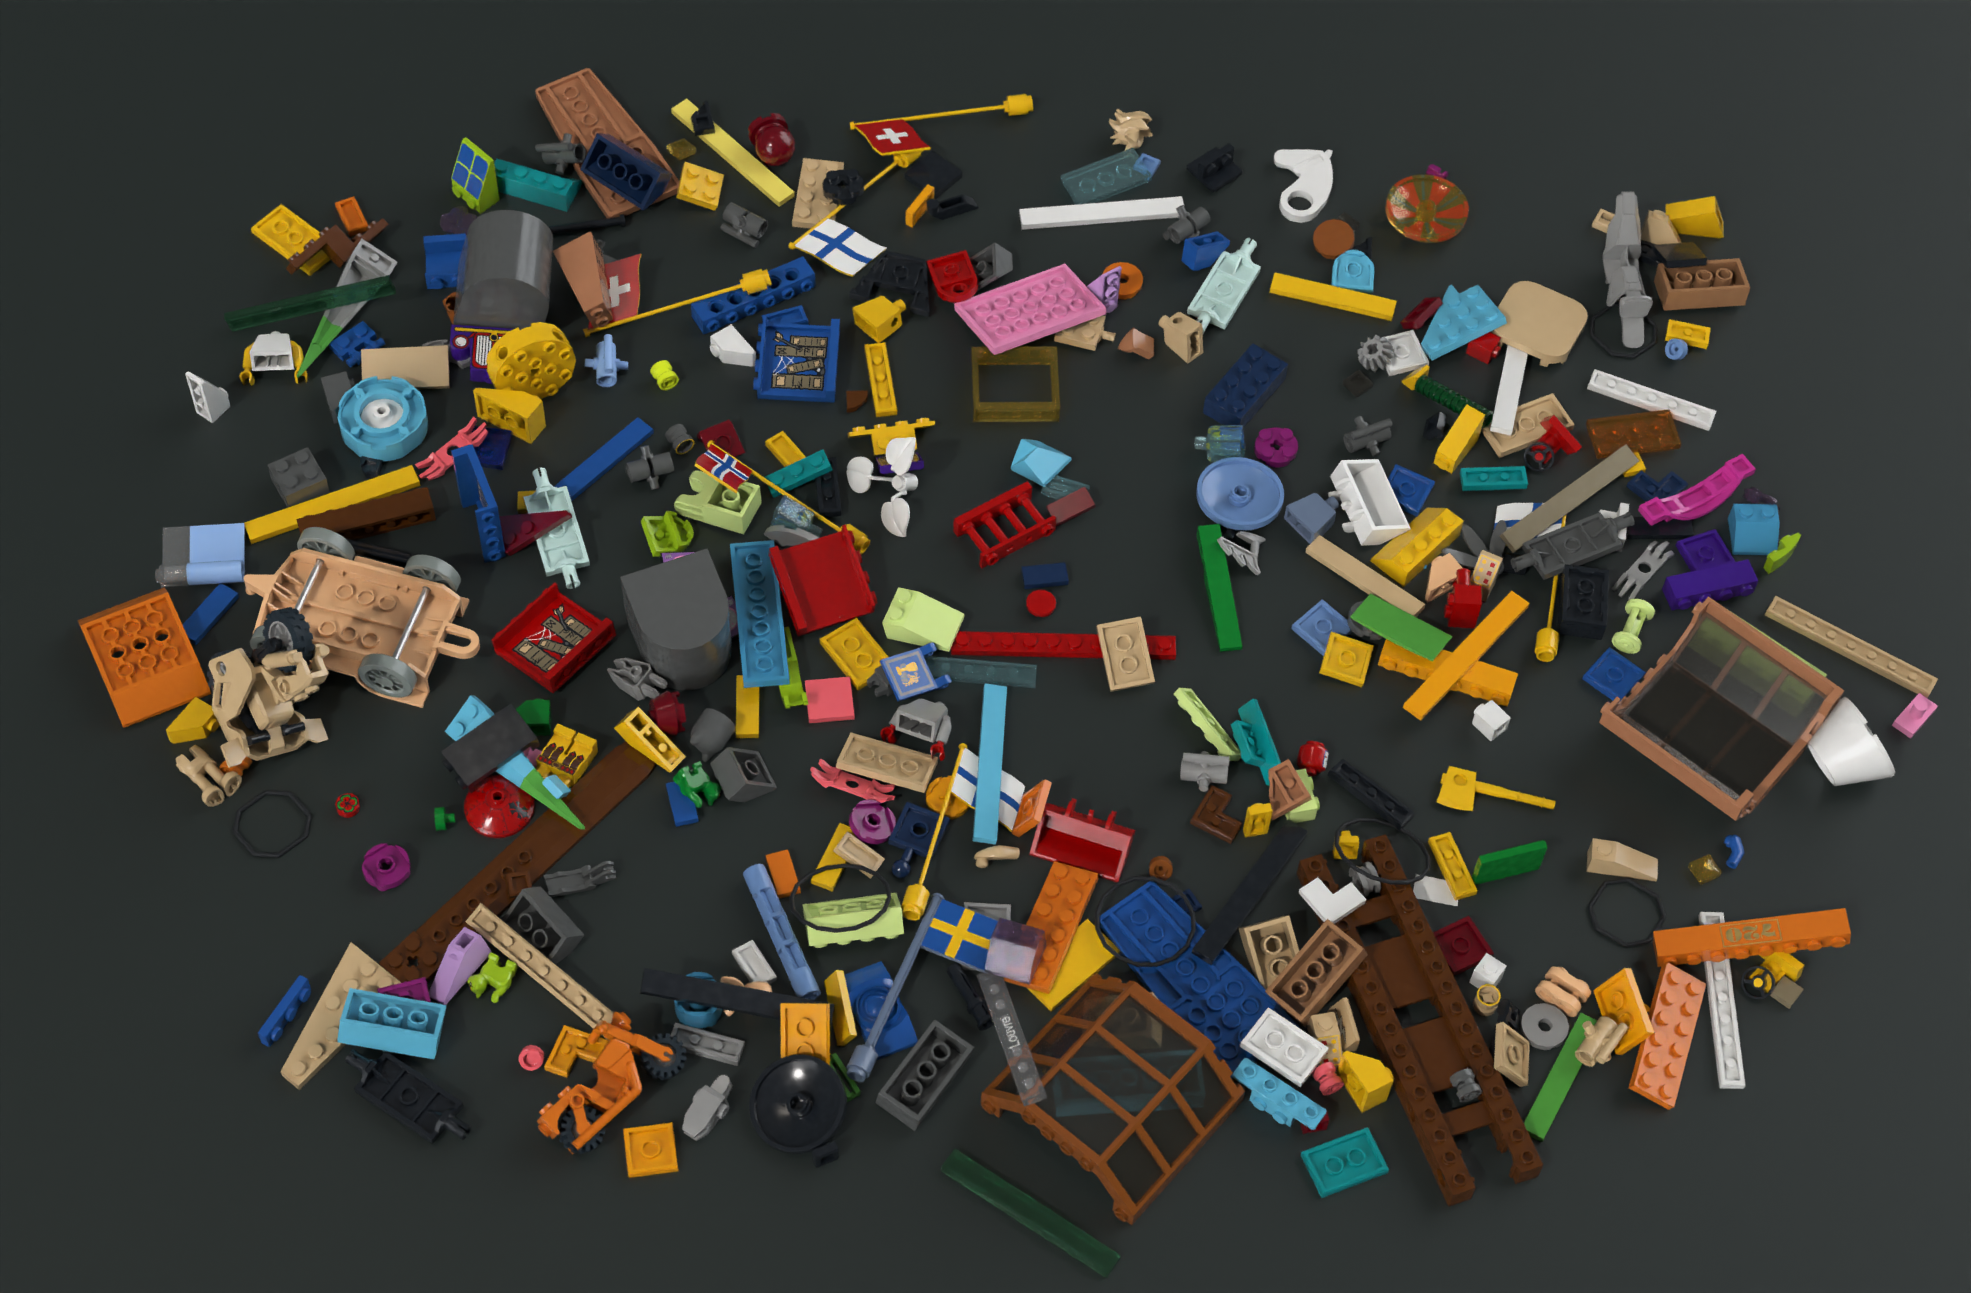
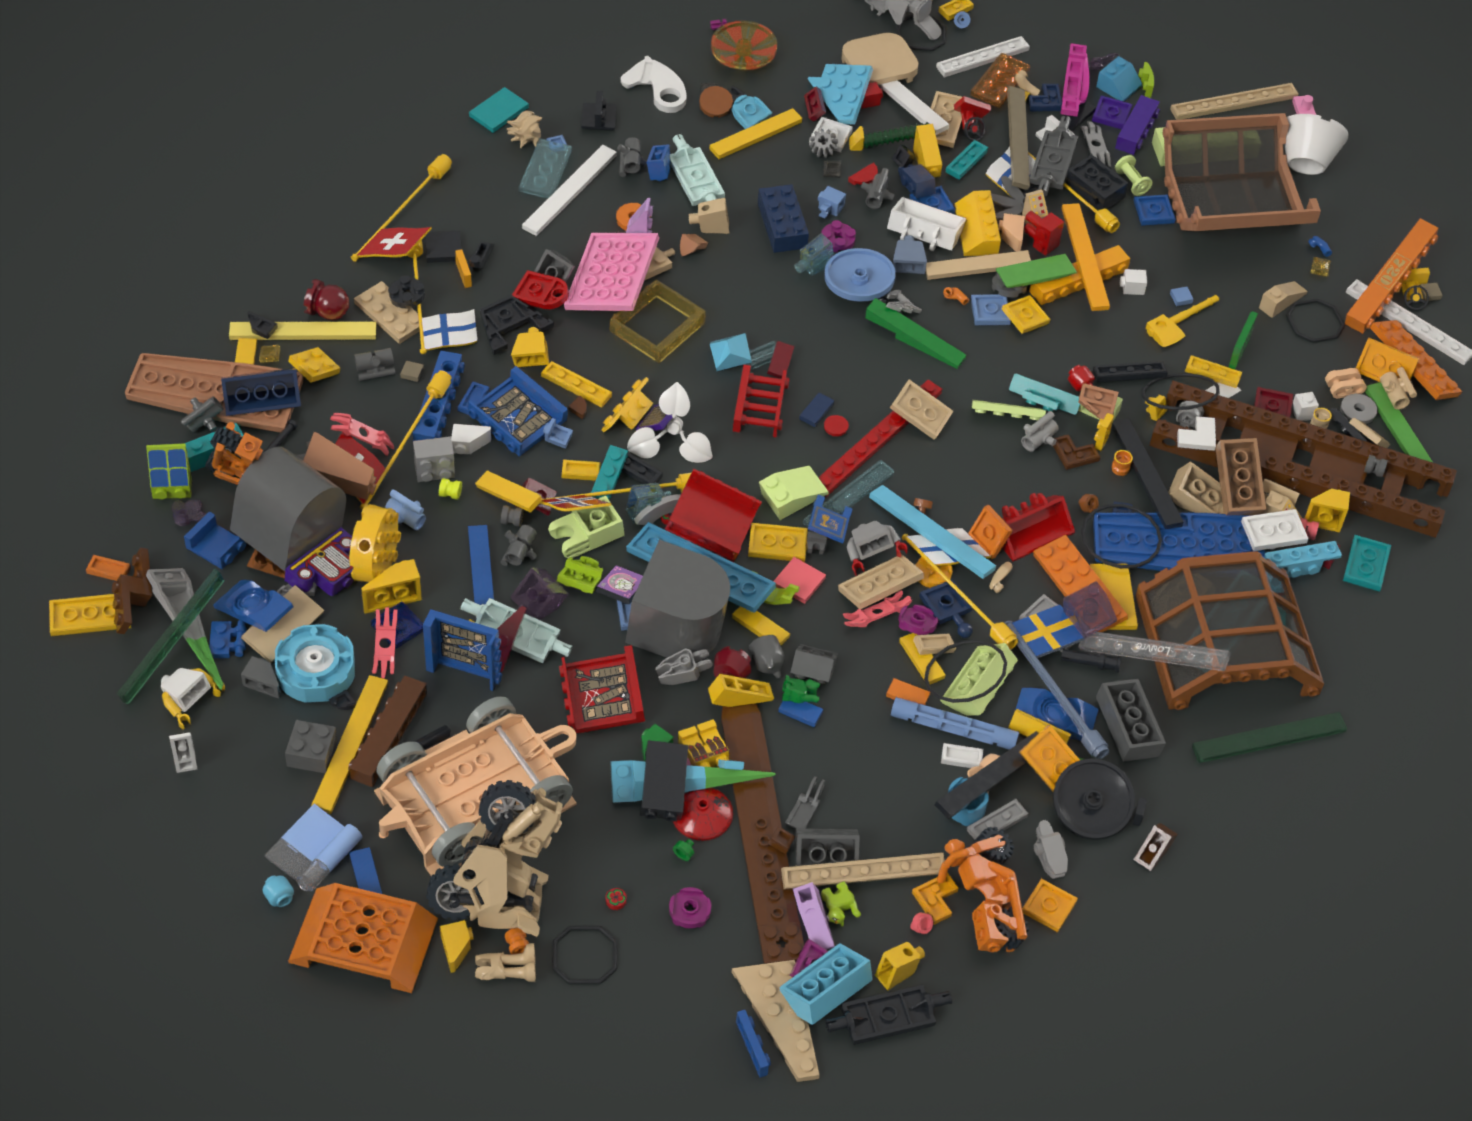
camera: 50 degrees left, 5 degrees down
none -> orange piece [205,422,263,485]
none -> blue slope [213,580,294,632]
none -> yellow tile [235,338,257,364]
none -> medium azure head [262,875,294,907]
none -> coral piece [330,413,394,456]
none -> dark tan tile [400,361,424,382]
none -> light grey brick [413,436,455,482]
none -> teal tile [469,87,529,133]
none -> yellow tile [475,471,543,513]
none -> clear purple slope [510,567,568,620]
none -> medium blue bracket [543,418,573,449]
none -> medium blue brick [818,186,846,219]
none -> red tile [848,162,878,185]
none -> yellow torso [875,942,925,991]
none -> dark blue hinge [898,164,936,198]
none -> dark orange tile [913,498,933,515]
none -> orange arm [943,287,969,305]
none -> tan arm [1015,70,1041,95]
none -> orange wheel [1111,450,1133,476]
none -> slope [1134,823,1178,871]
none -> medium blue tile [1170,287,1194,306]

